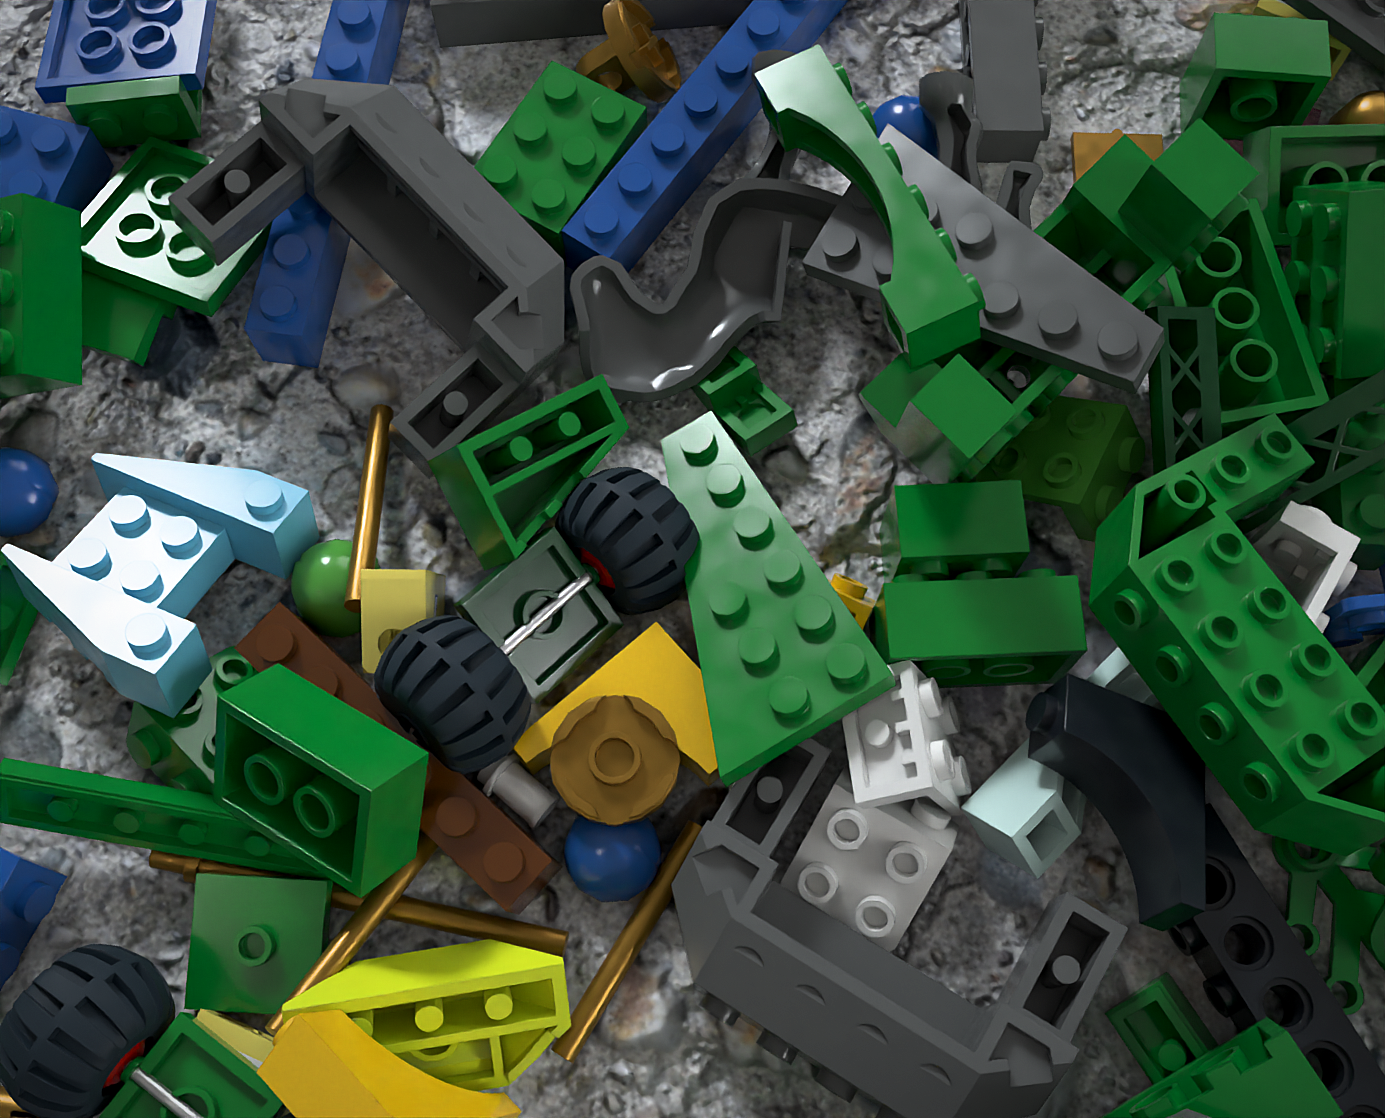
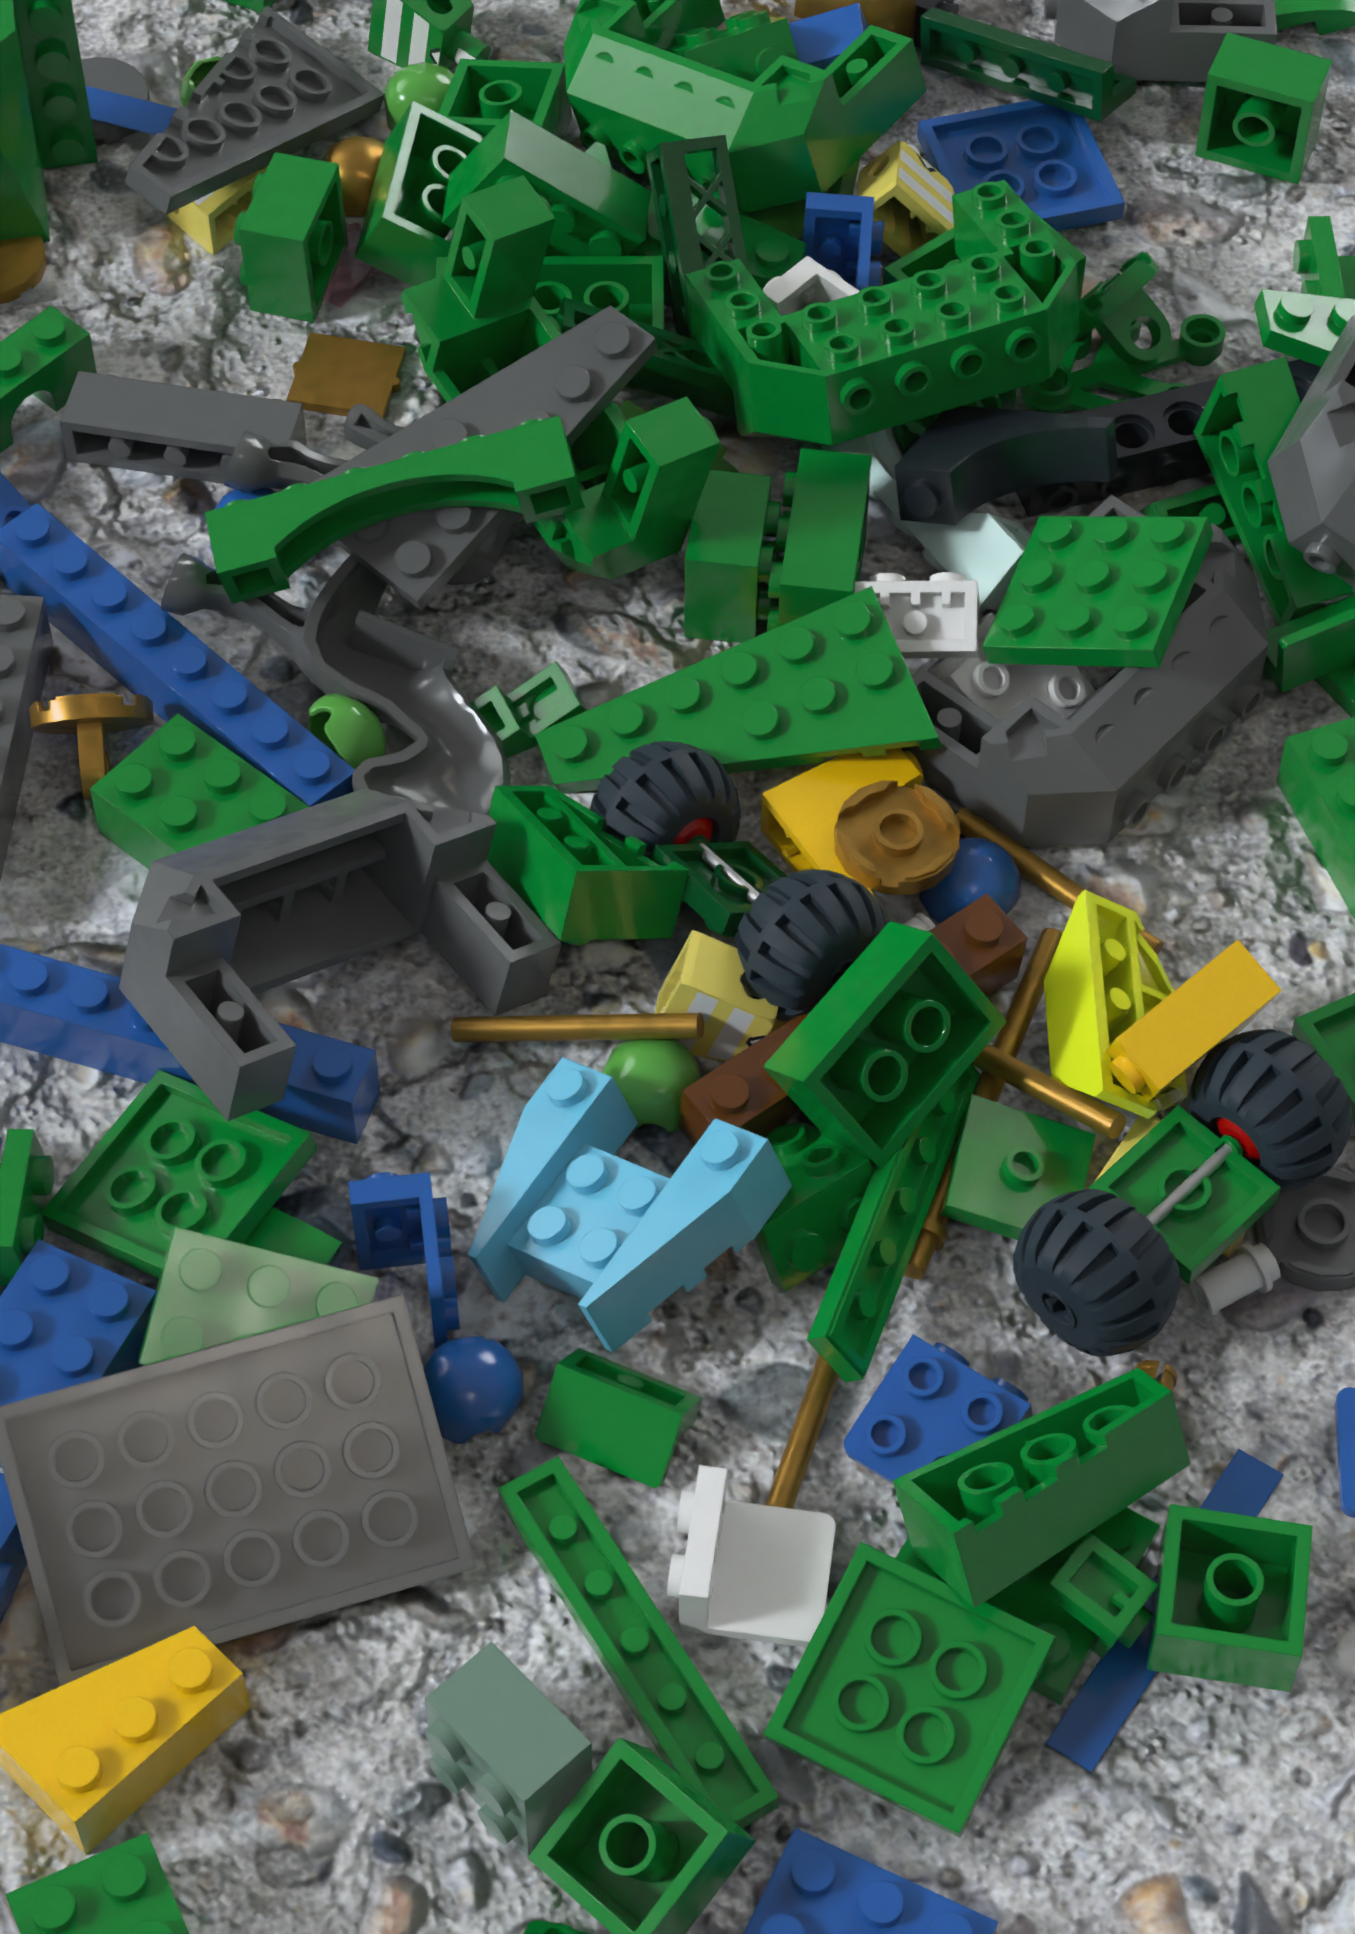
camera: 80 degrees left, 15 degrees down
none -> bright green hair [308,693,387,769]
none -> blue bracket [348,1172,460,1350]
none -> green plate [982,516,1214,668]

